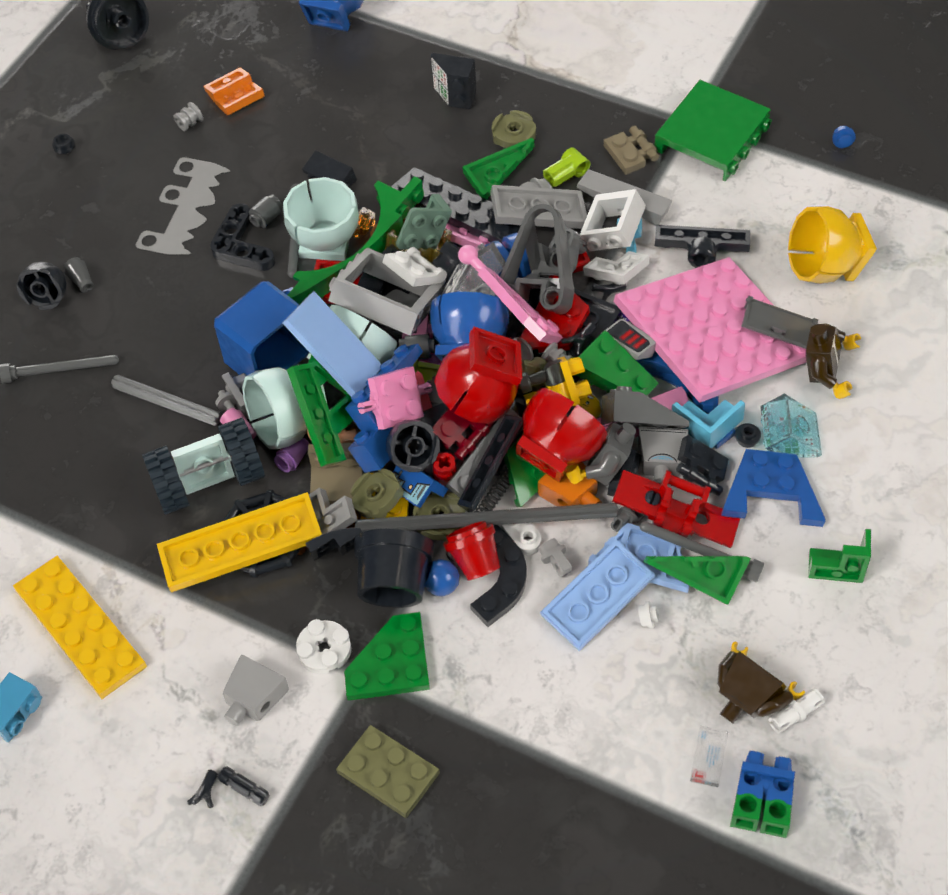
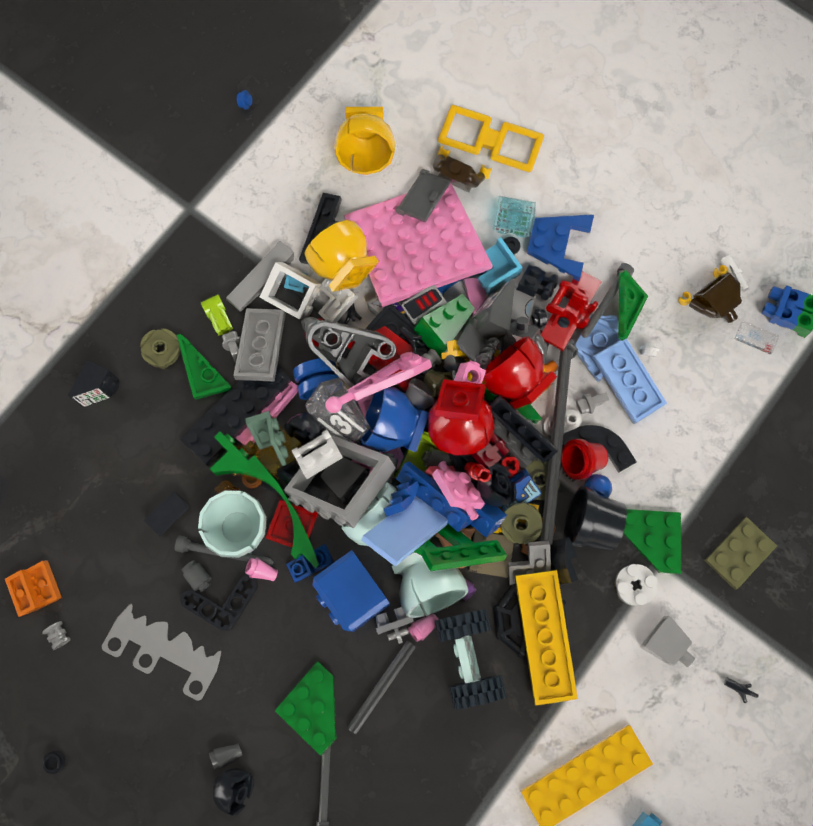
camera: 85 degrees left, 20 degrees up
black axle [218,766,270,806] -> none
dark tan plate [604,126,659,175] -> none
green panel [654,79,772,182] -> none
green panel [808,529,871,583] -> none
none -> bright pink cone [245,558,278,581]
none -> green plate [275,661,336,756]
none -> yellow plate [304,220,379,292]
none -> blue slope [384,481,419,517]
none -> yellow bar [438,105,544,172]
none -> bright pink brick [454,361,486,384]
none -> dark grey hinge [457,323,500,370]
none -> red pin [464,462,491,482]
none -> black plate [532,308,547,328]

